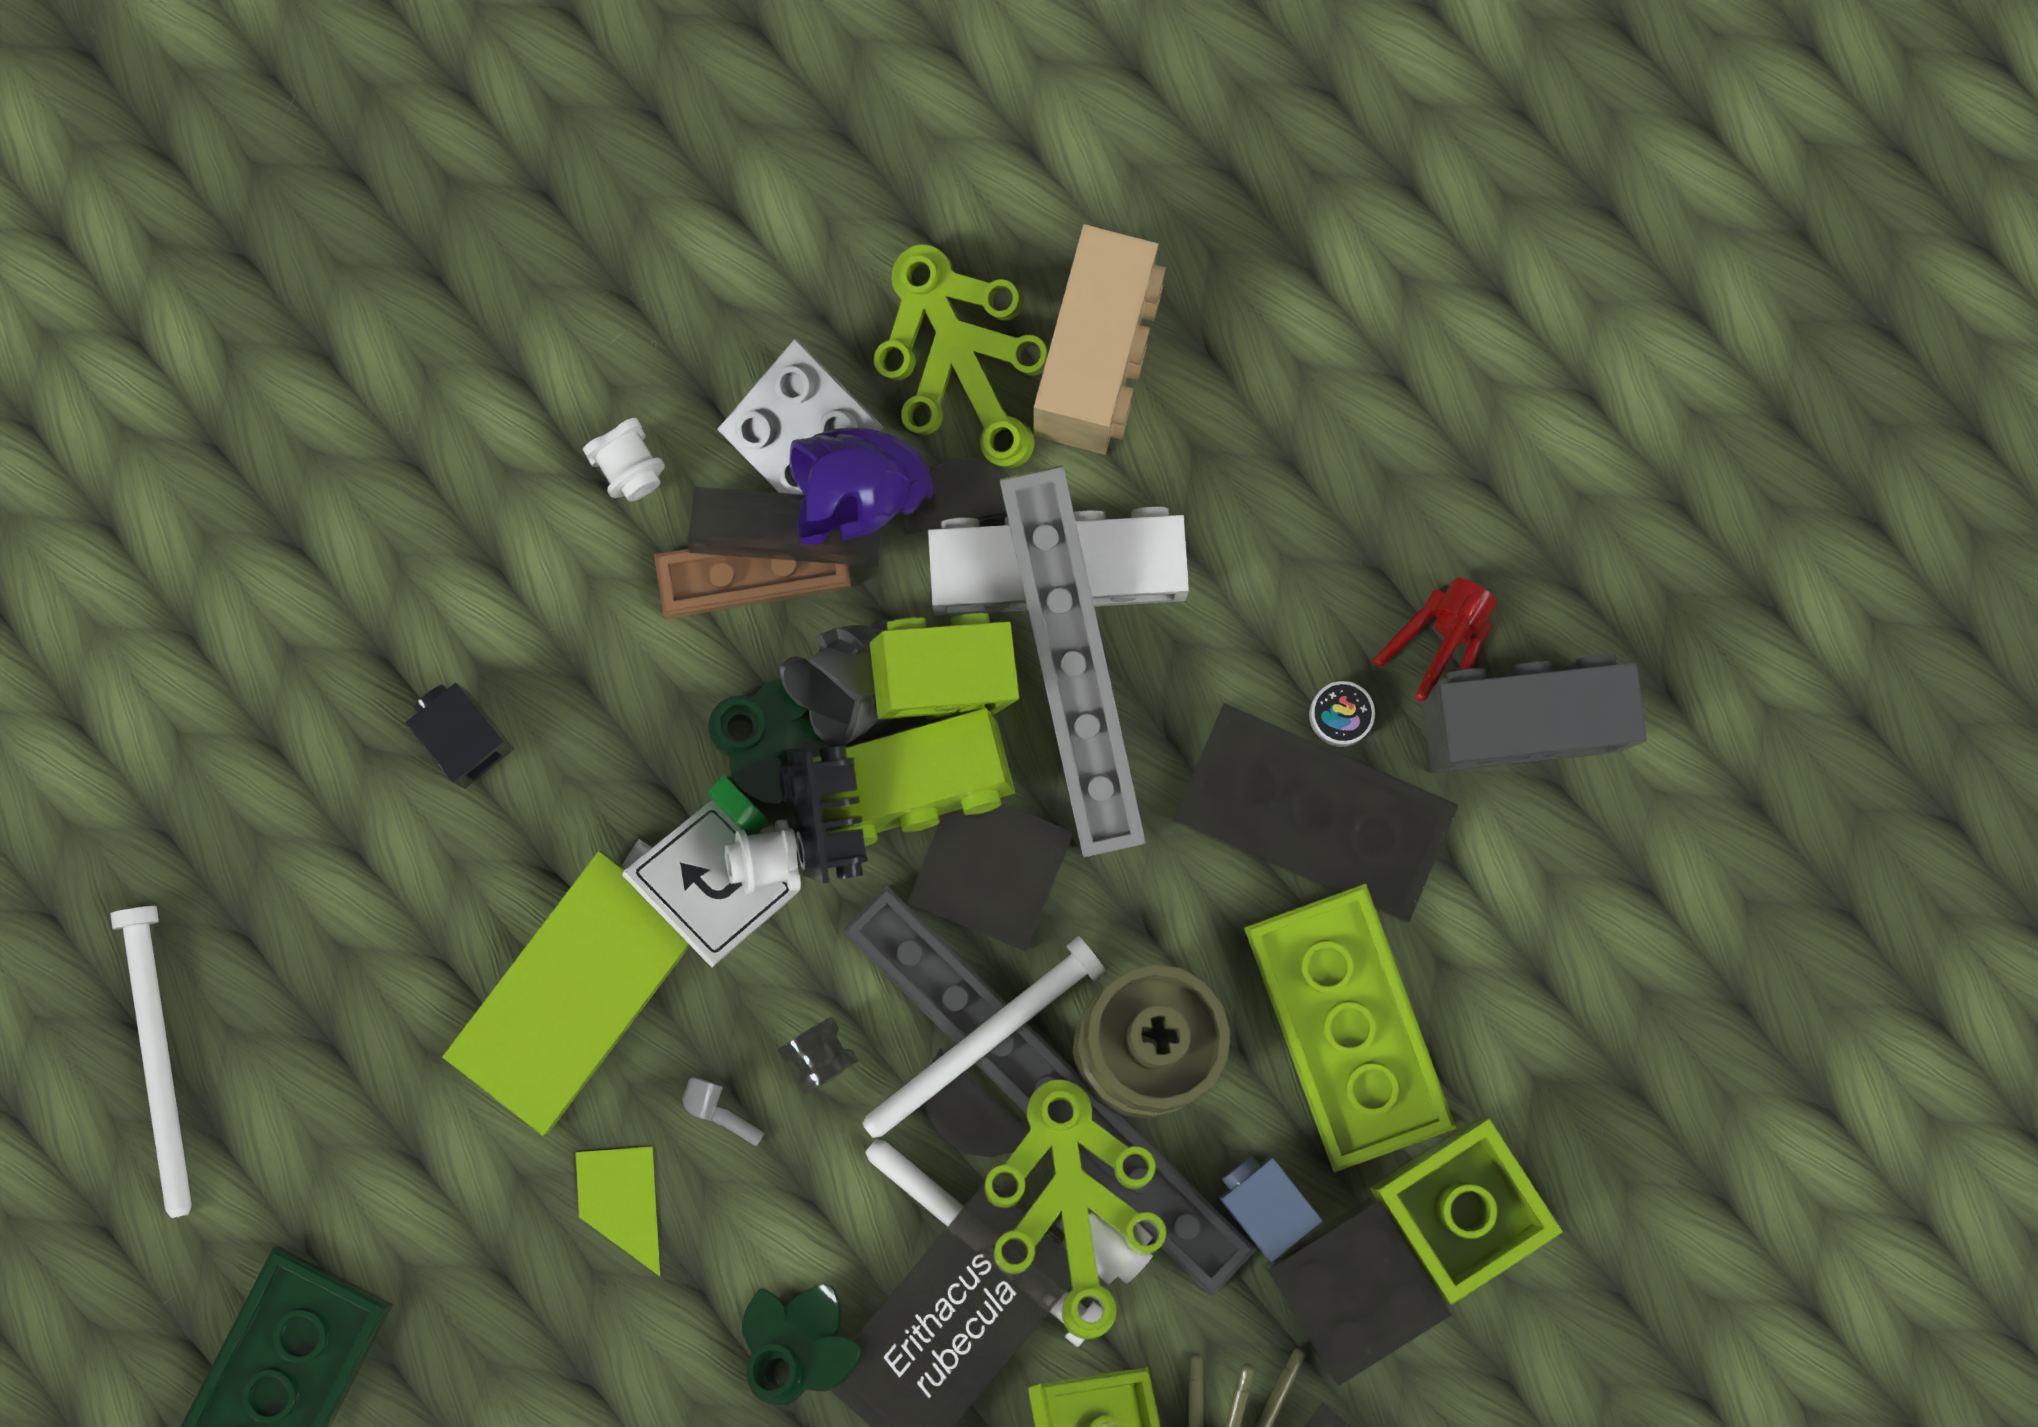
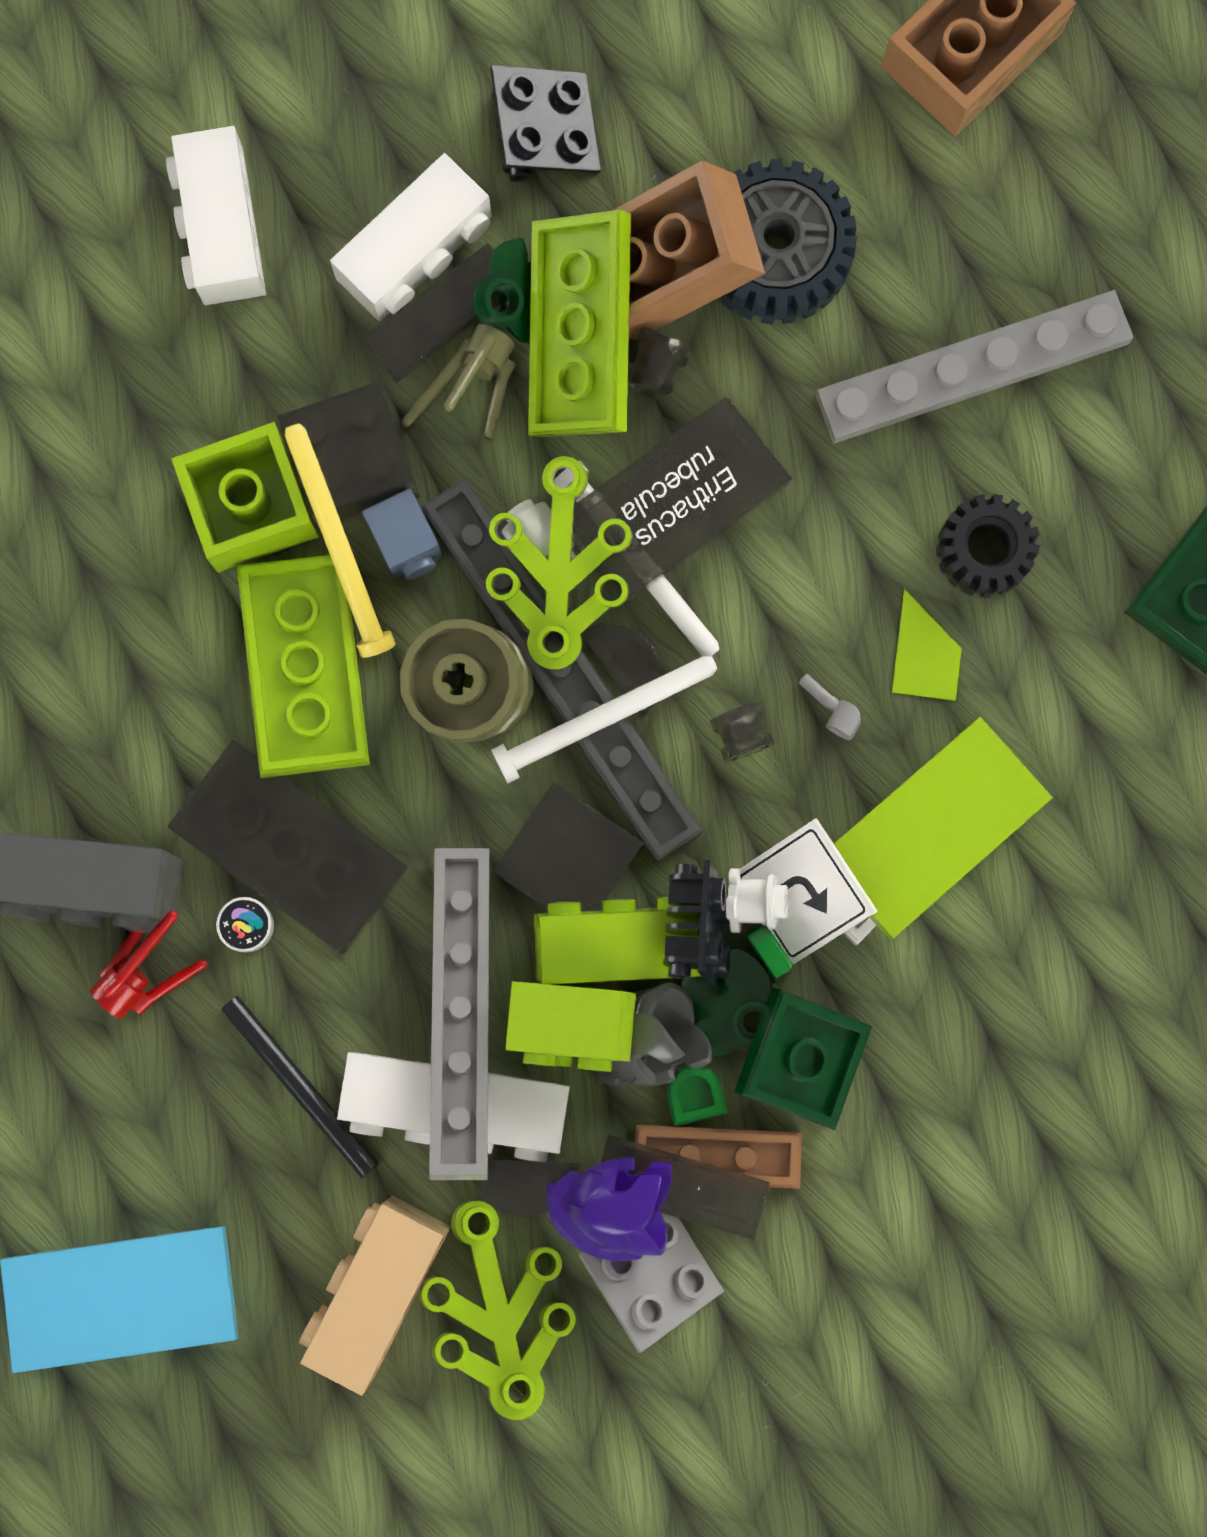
camera: 170 degrees left, 0 degrees up
black brick [405,682,514,789] -> none
white brick [583,418,665,502] -> none
dark green plate [742,1284,862,1406] -> none
none -> medium azure tile [0,1225,239,1373]
none -> black bar [221,996,378,1179]
none -> light yellow bar [285,423,396,658]
none -> green tile [666,1065,728,1126]
none -> dark green tile [734,987,872,1130]
none -> black tyre [936,494,1040,598]

